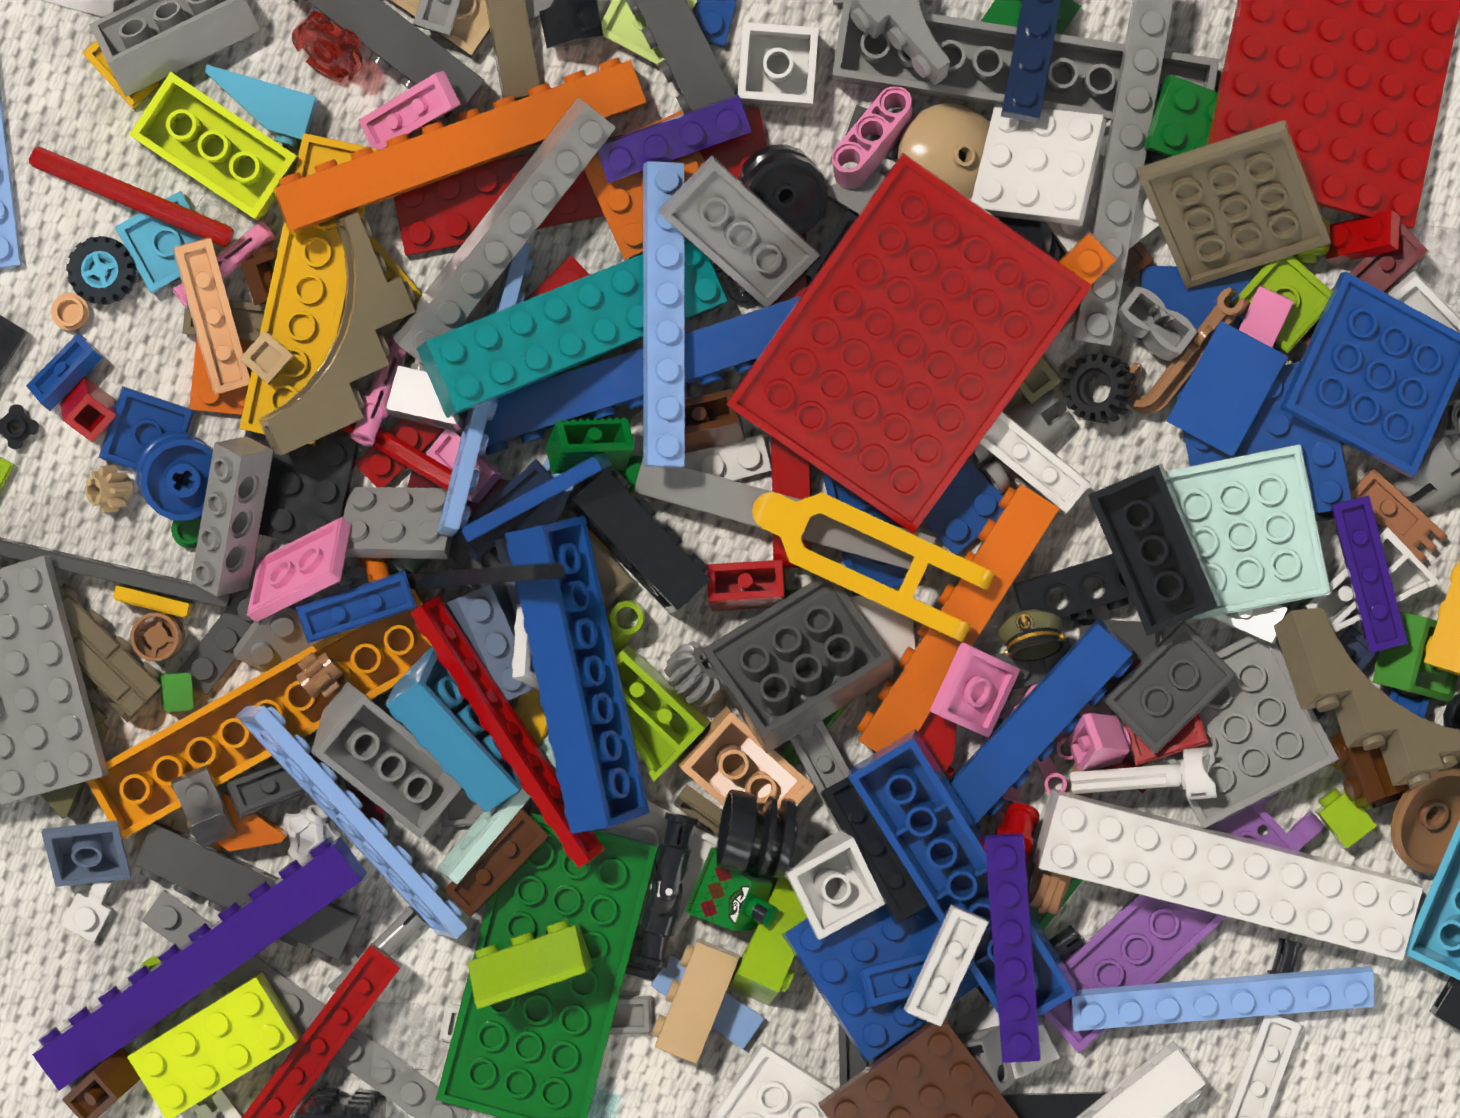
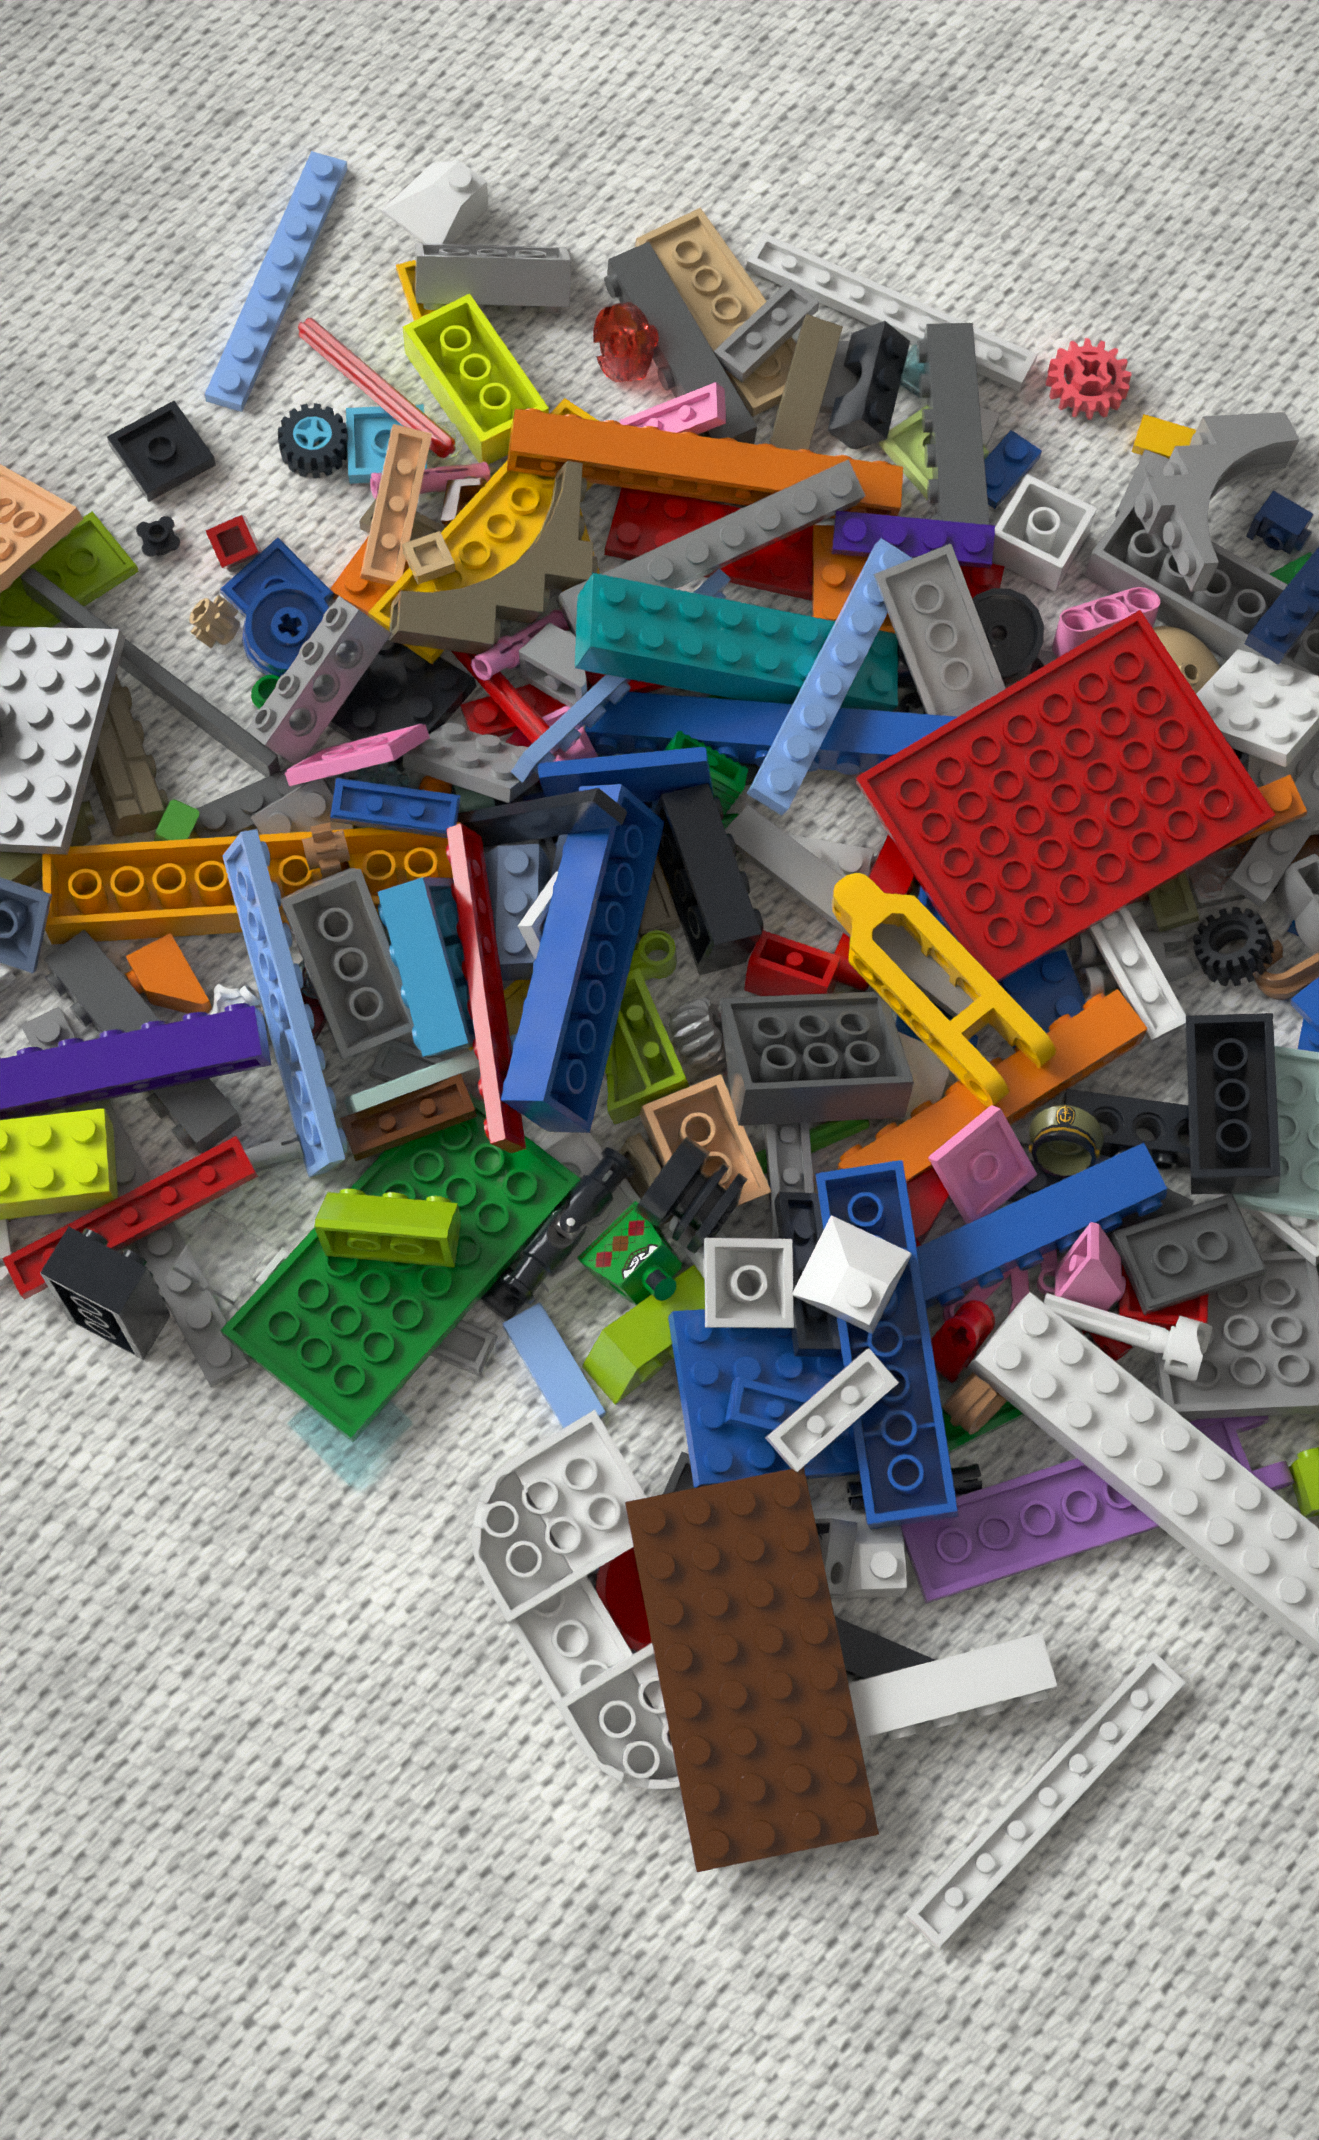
camera: 25 degrees right, 20 degrees down
blue plate [26,332,103,411] -> none
light nougat plate [51,293,90,331] -> none
yellow tile [113,585,194,618] -> none
medium nougat wheel [130,612,186,661] -> none
flat silver slope [171,765,237,848] -> none
medium azure slope [205,65,319,147] -> none
dark grey tile [225,752,344,819] -> none
tan brick [651,938,739,1064] -> none
reddish brown brick [684,389,746,453] -> none
dark purple plate [985,833,1041,1063] -> none
light blue plate [1070,966,1374,1031] -> none
black pin [1267,938,1303,974] -> none
none -> white slope [792,1215,912,1334]

